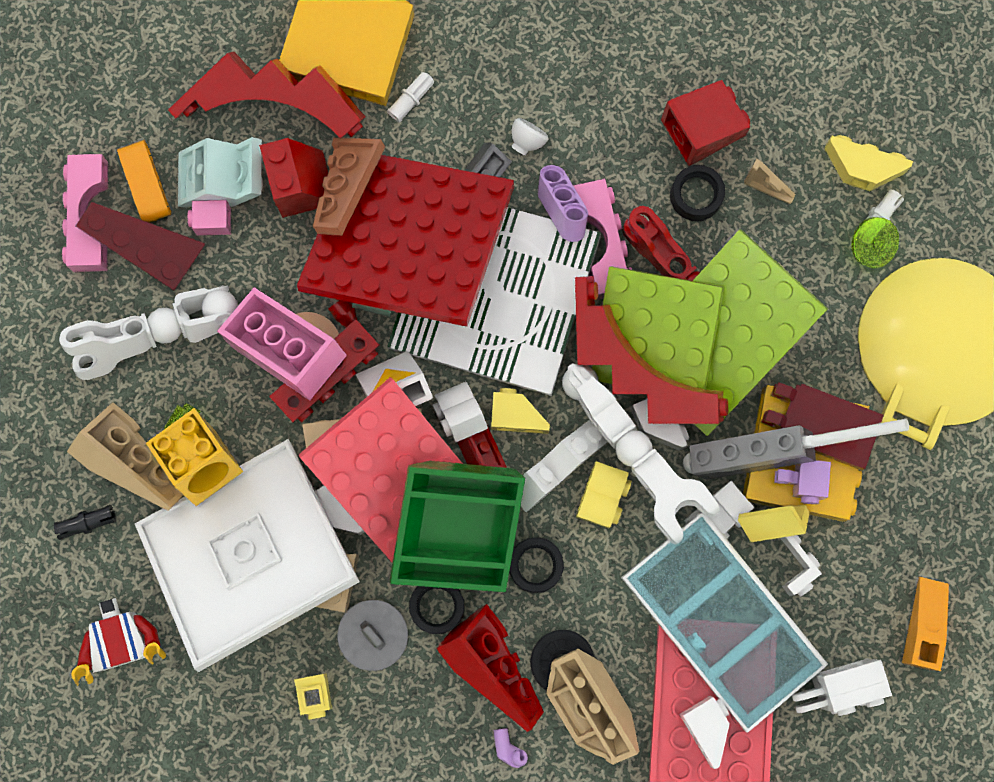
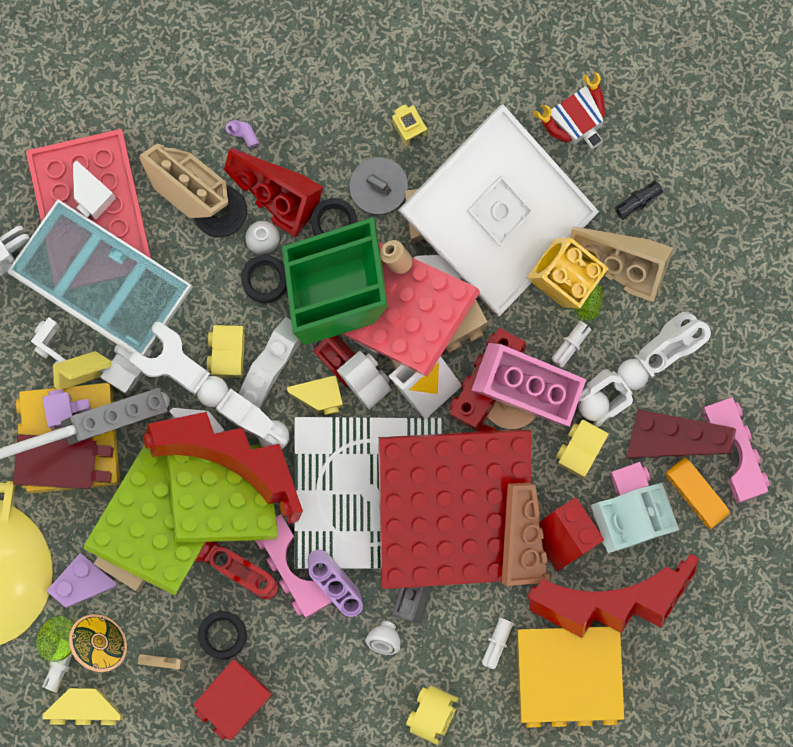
camera: 165 degrees right, 0 degrees up
none -> lavender wing [47,553,117,609]
none -> shield [69,614,127,672]
none -> white brick [245,221,280,255]
none -> tan brick [380,240,412,274]
none -> light yellow brick [406,685,459,745]
none -> white axle [552,321,592,367]
none -> light yellow brick [556,419,609,479]

